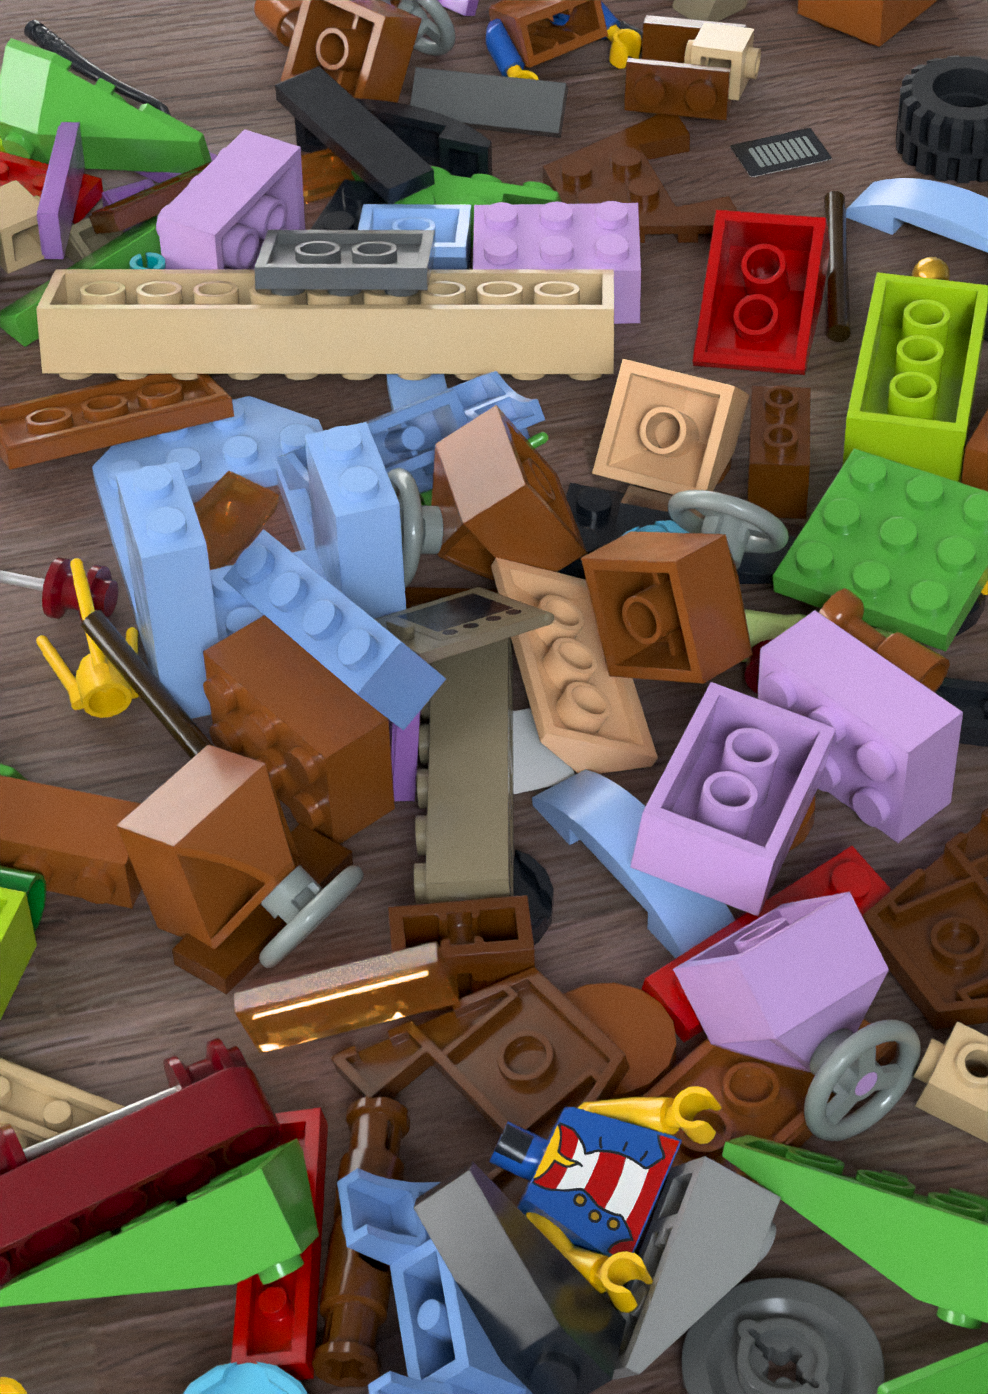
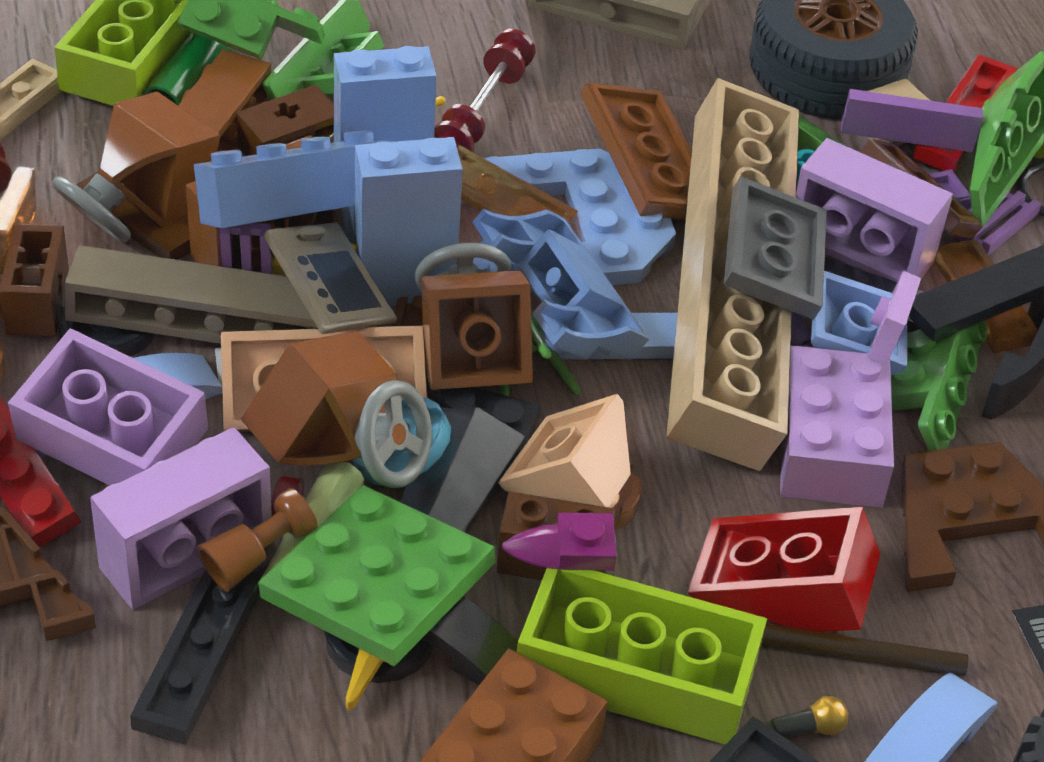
camera: 90 degrees right, 0 degrees up
none -> reddish brown brick [236,84,334,156]
none -> magenta plate [502,513,616,571]
none -> lavender plate [867,271,921,365]

